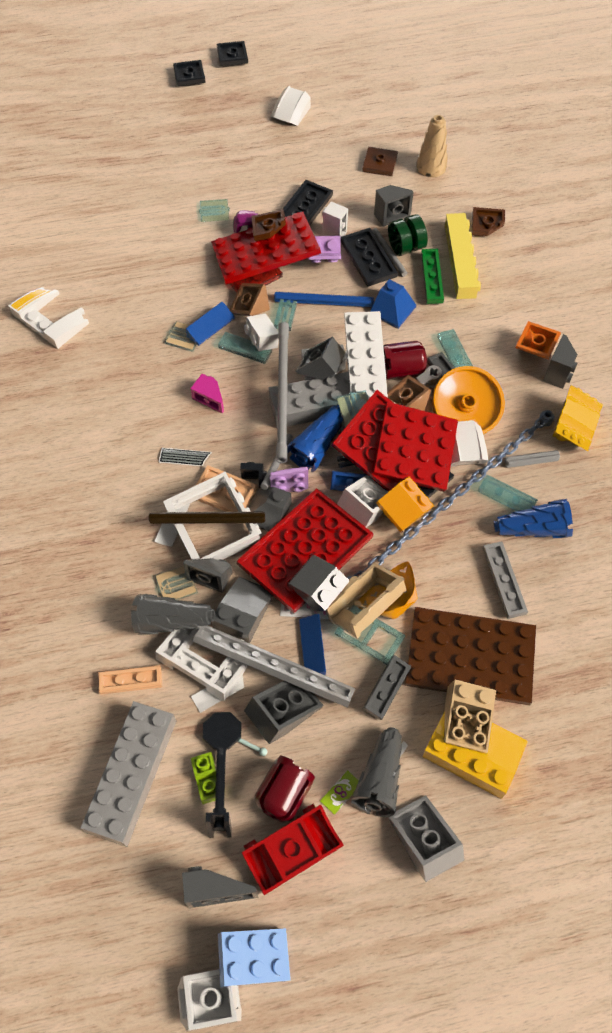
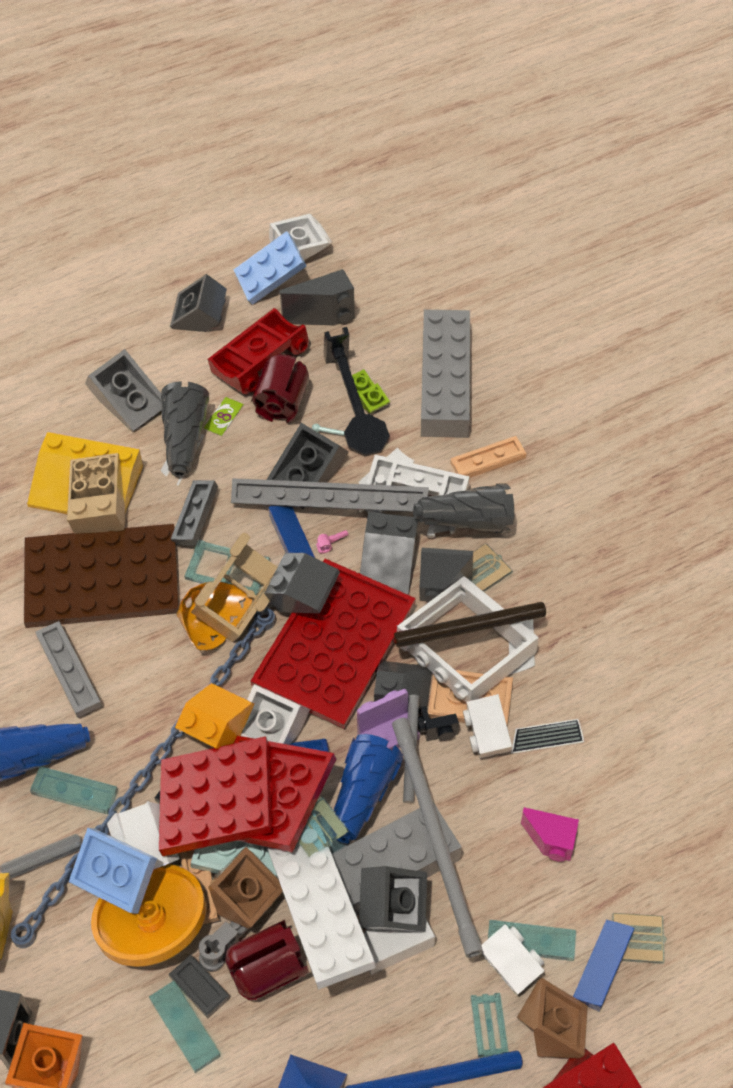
camera: 165 degrees right, 5 degrees down
none -> light blue plate [69,828,157,914]
none -> dark grey slope [170,274,227,332]
none -> bright pink hand [316,530,348,554]
none -> white brick [463,694,512,759]

